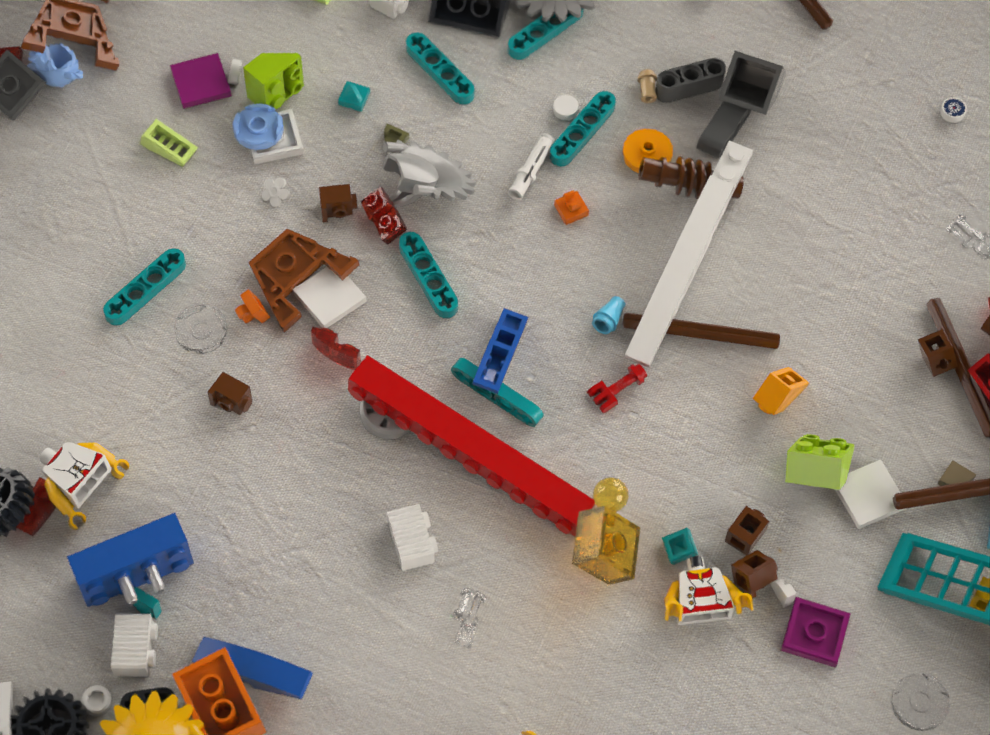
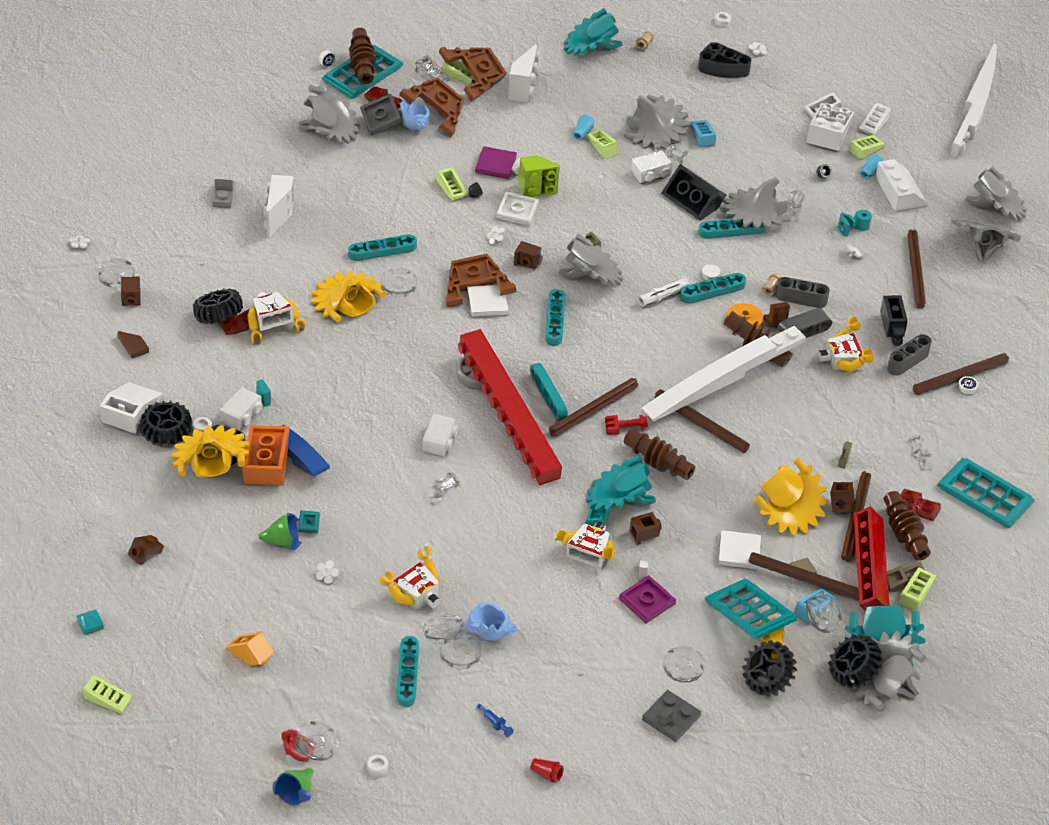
camera: 30 degrees right, 15 degrees down
blue piece [67,513,194,608] -> none
reddish brown brick [207,372,253,415] -> none
light blue tile [233,103,284,150] -> none
orange tile [235,289,271,323] -> none
clear red slope [311,327,361,370] -> none
teal tile [338,81,370,112] -> none
clear red slope [361,186,408,245] -> none
teal beam [406,32,475,105] -> none
blue slope [472,308,528,394] -> none
orange tile [554,190,589,225] -> none
clear yellow brick [572,477,640,585] -> none
medium azure cone [592,296,626,334] -> none
dark grey slope [718,51,786,115] -> none
reddish brown brick [731,550,778,599] -> none
light orange slope [753,367,809,415] -> none
lime slope [785,434,854,490] -> none
none -> yellow piece [311,271,386,323]
none -> black hinge [468,182,483,197]
none -> reddish brown axle [549,378,639,437]
none -> teal piece [585,455,656,512]
none -> reddish brown piece [623,429,696,480]
none -> yellow piece [754,457,828,536]
none -> reddish brown bracket [763,302,790,327]
none -> torso [818,316,874,373]
none -> dark tan tile [838,441,852,469]
none -> black hinge [880,295,908,346]
none -> dark grey beam [887,334,932,376]
none -> reddish brown axle [913,353,1009,395]

